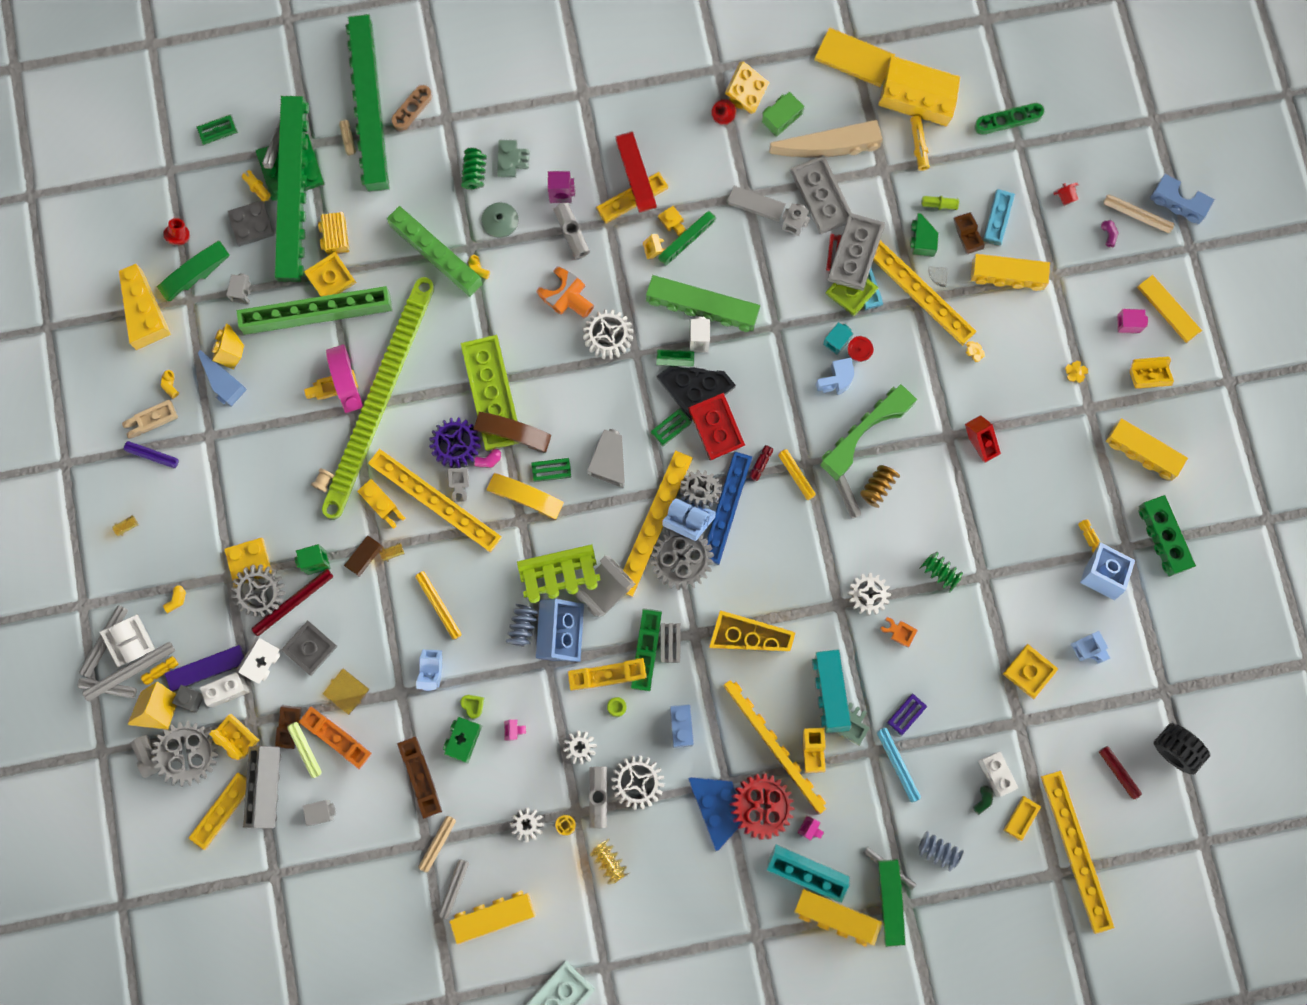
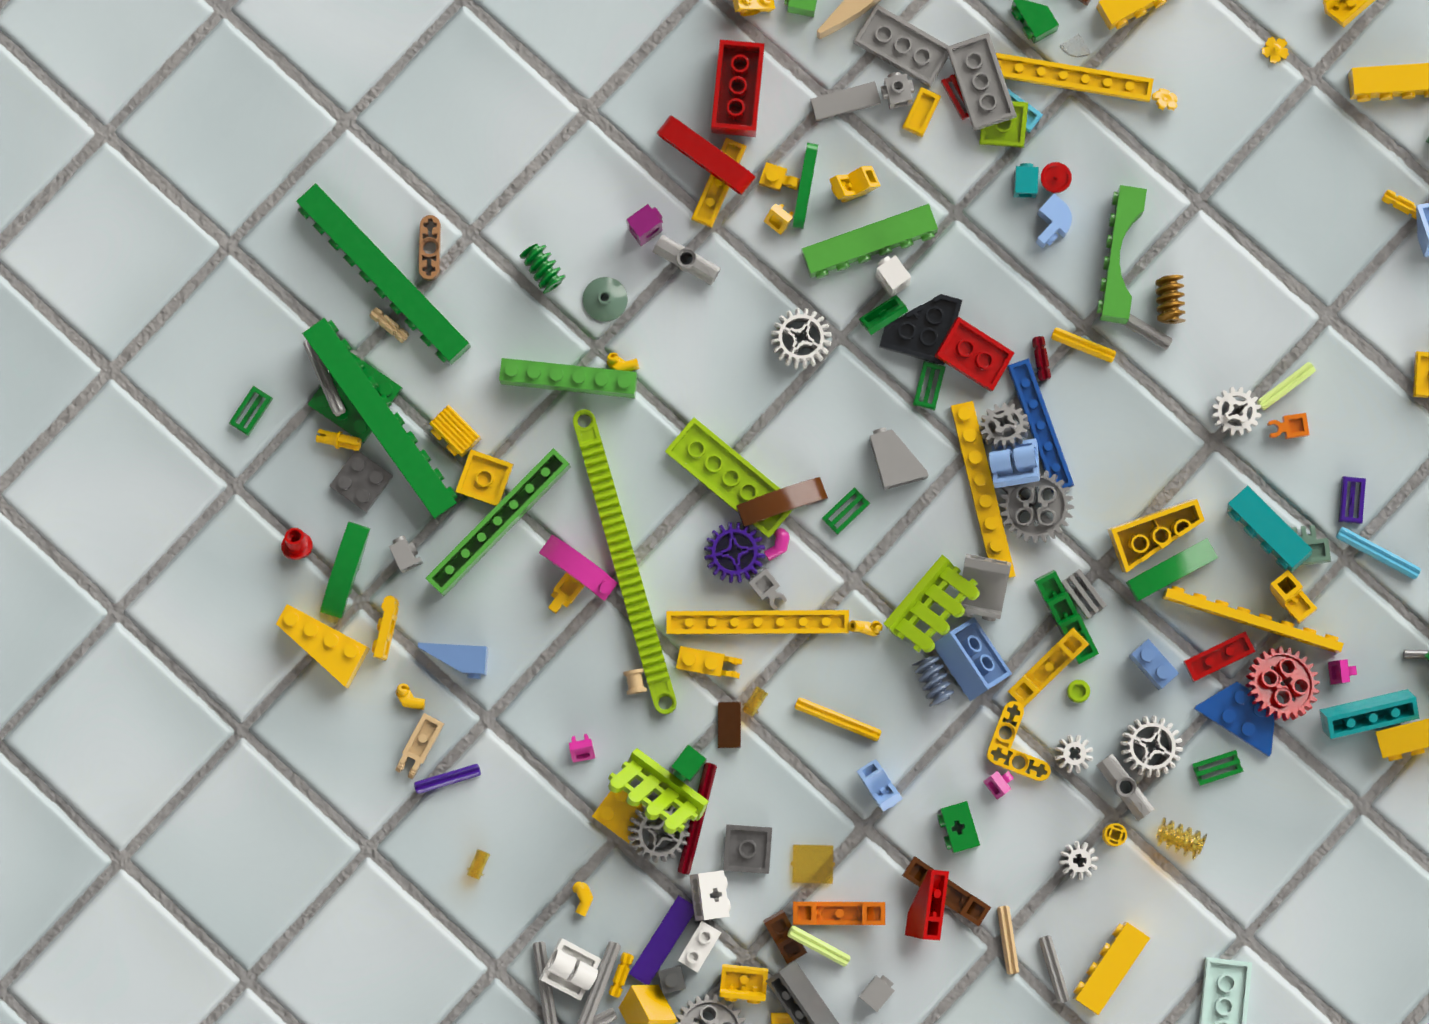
camera: 30 degrees left, 5 degrees up
yellow slope [212,323,244,370] -> none
lime tile [460,695,485,719] -> none
yellow slope [486,473,564,520] -> none
sand green hinge [497,140,530,177] -> none
orange connector [536,266,594,319] -> none
red piece [711,99,736,125] -> none
green piece [919,552,963,593] -> none
red slope [965,415,1001,463] -> none
none -> yellow hinge [372,595,400,661]
none -> dark pink tile [569,734,595,763]
none -> lime fence [608,748,709,834]
none -> red brick [711,39,765,137]
none -> yellow brick [829,166,881,203]
none -> yellow arm [848,620,883,637]
none -> yellow tile [902,87,941,137]
none -> red slope [905,869,949,941]
none -> yellow beam [986,701,1051,781]
none -> green slope [1126,538,1218,602]
none -> red plate [1183,631,1256,682]
none -> green tile [1192,750,1244,786]
none -> yellowish green axle [1257,362,1316,410]

